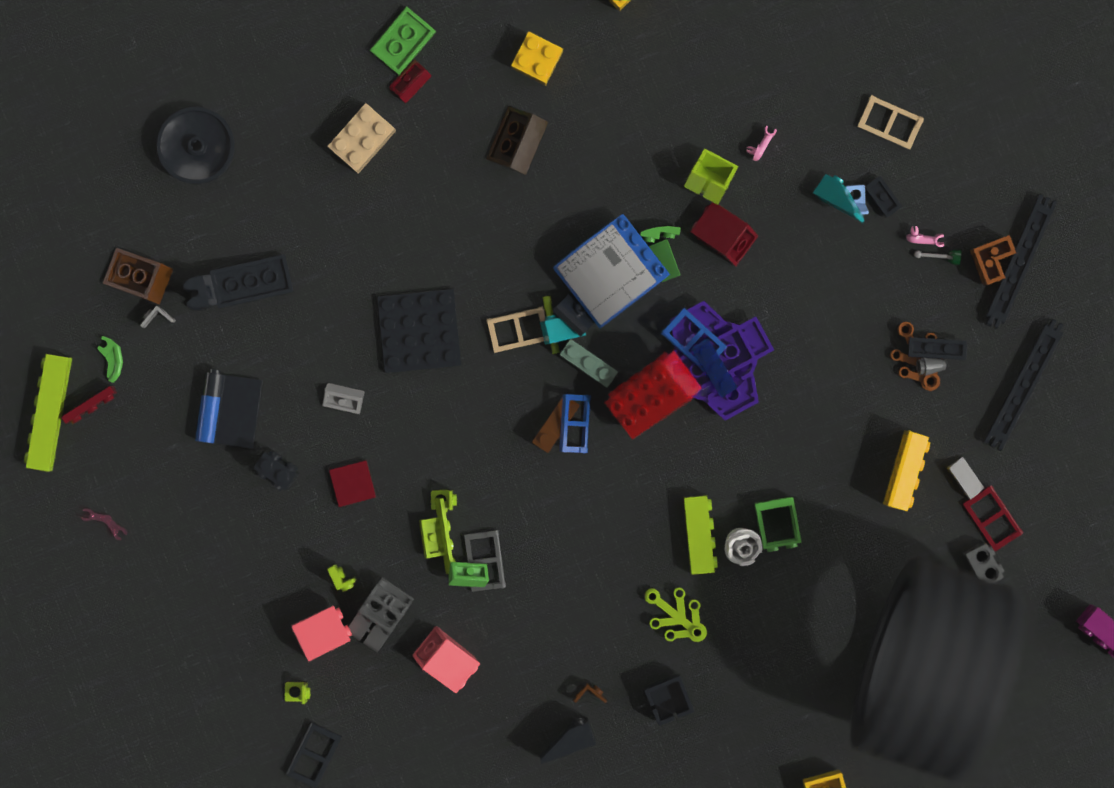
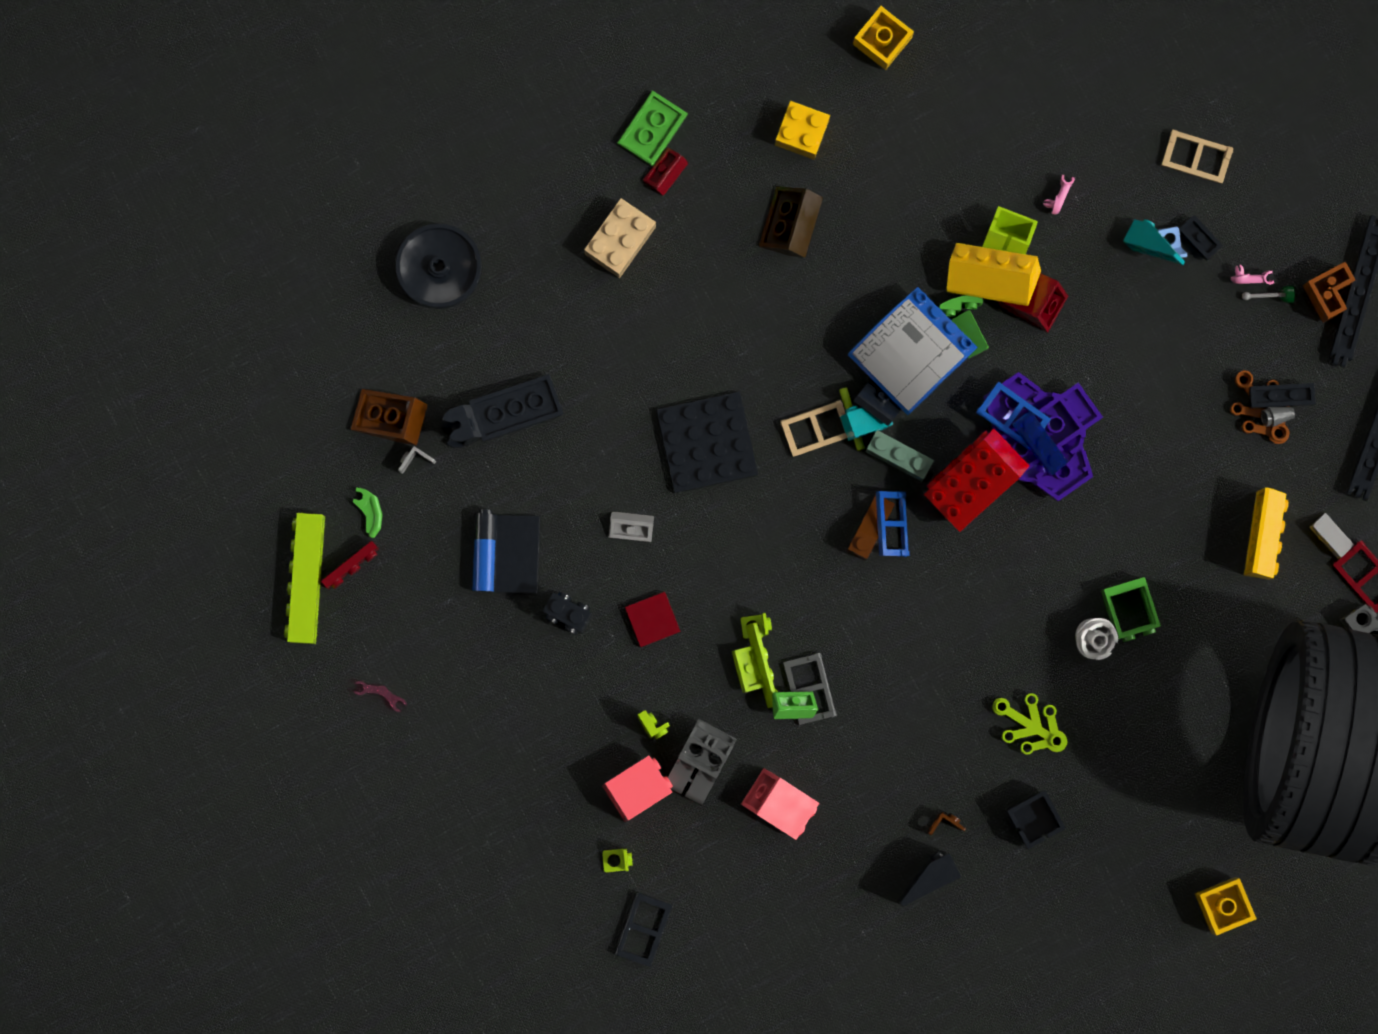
camera: 10 degrees left, 5 degrees down
lime brick [683,495,718,575] -> none
none -> yellow slope [947,243,1041,306]

